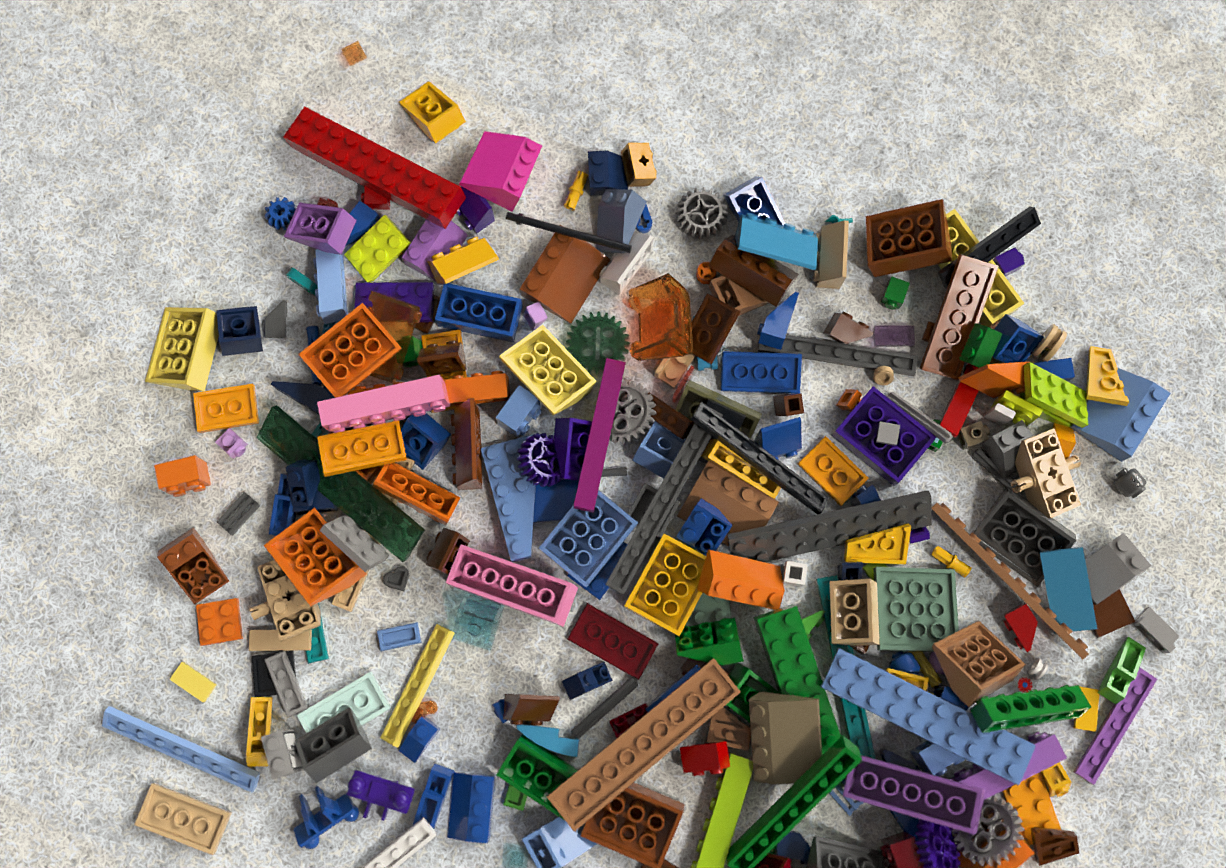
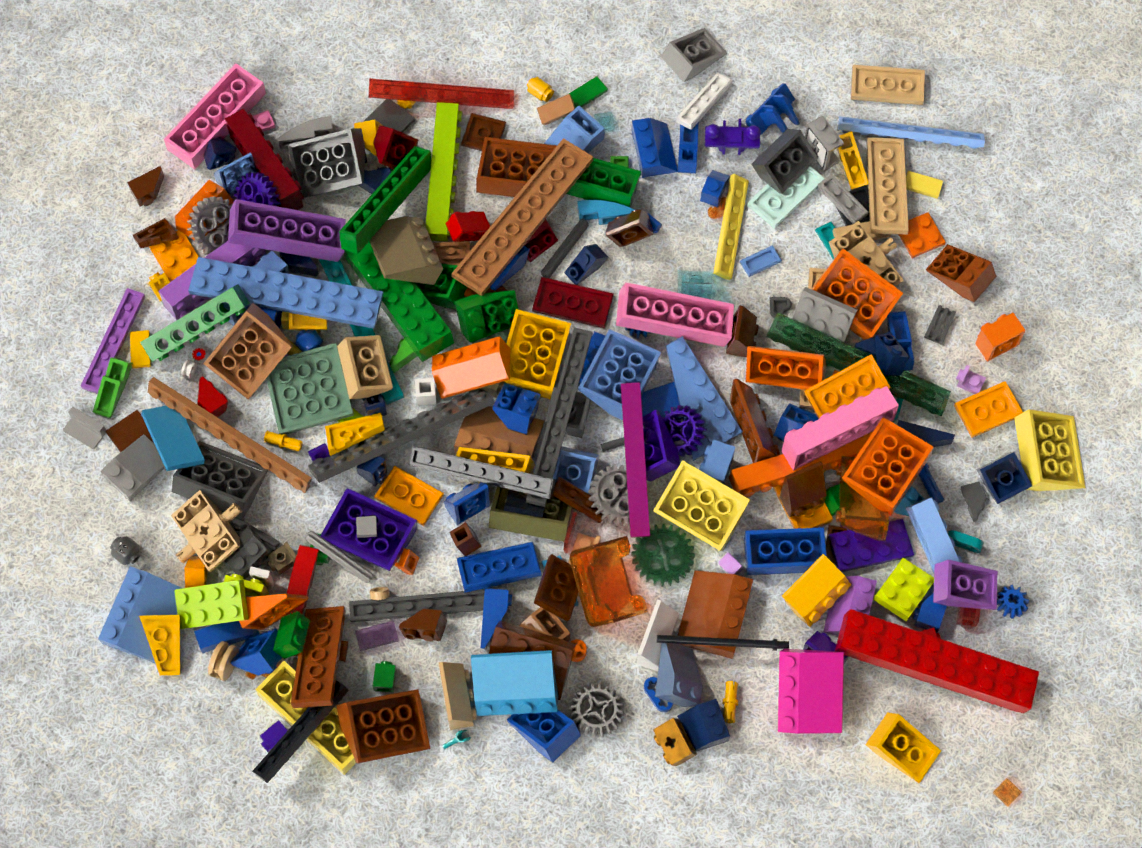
camera: 165 degrees right, 10 degrees down
none -> tan plate [866,138,909,235]

